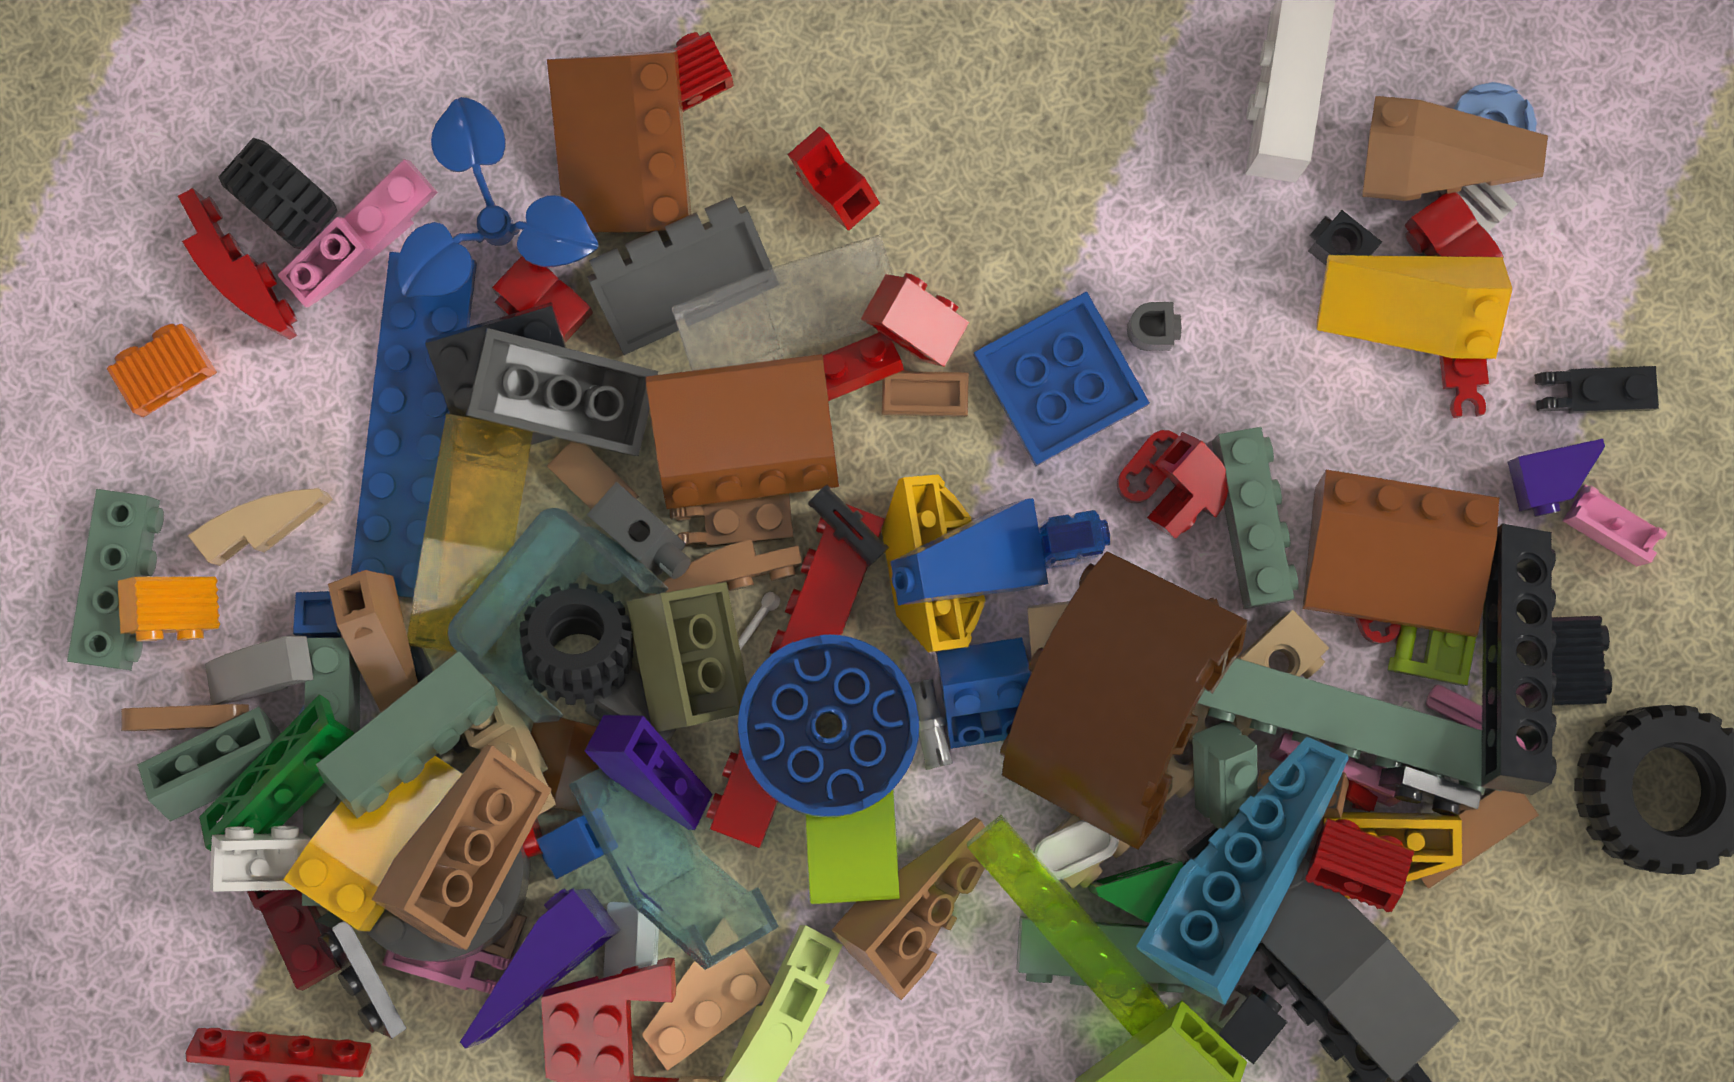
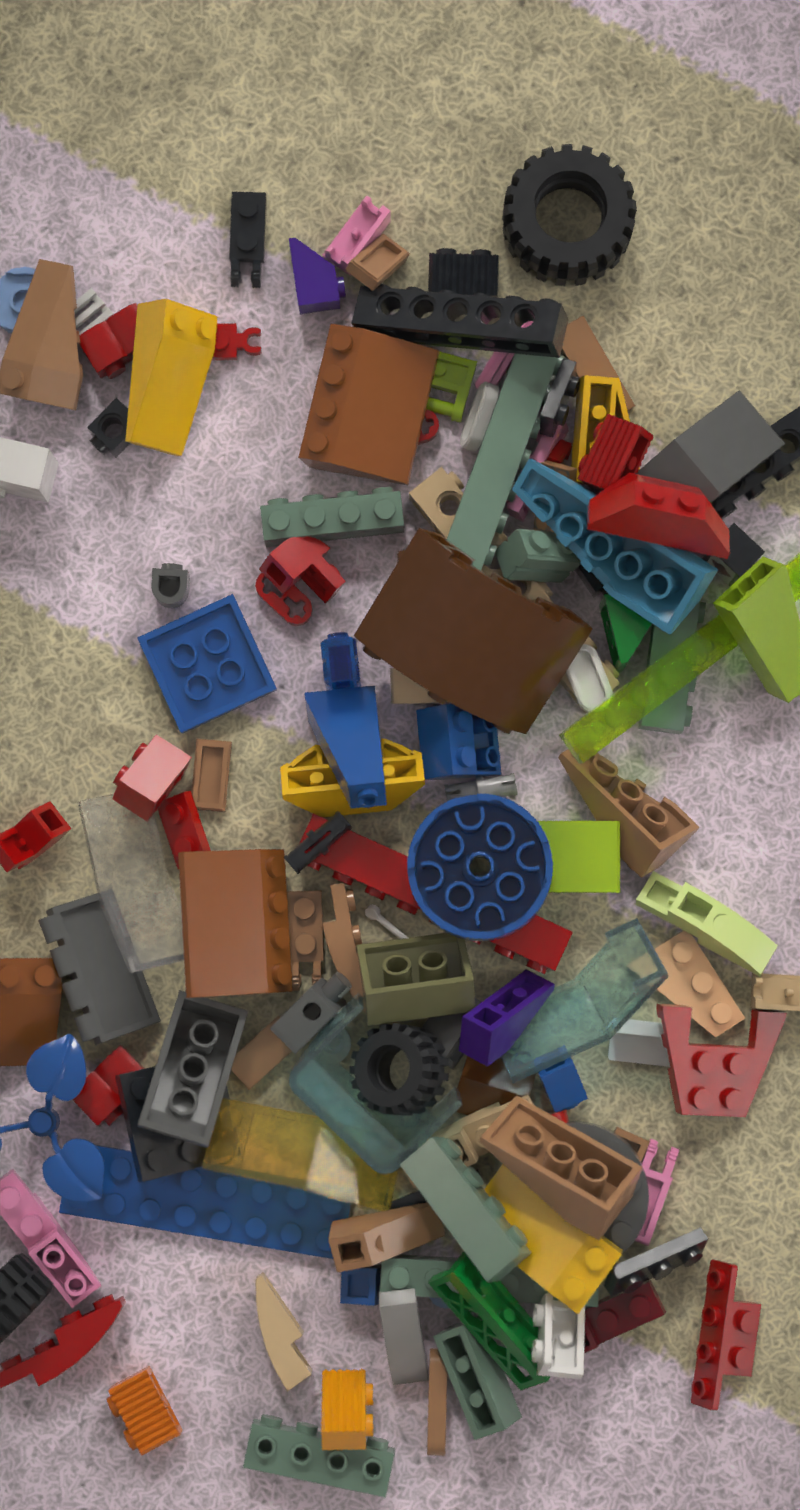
camera: 85 degrees left, 0 degrees up
dark purple slope [460,888,621,1049] -> none
none -> medium nougat tile [345,234,410,291]
none -> white tile [460,382,499,452]
none -> red wedge [587,473,730,559]

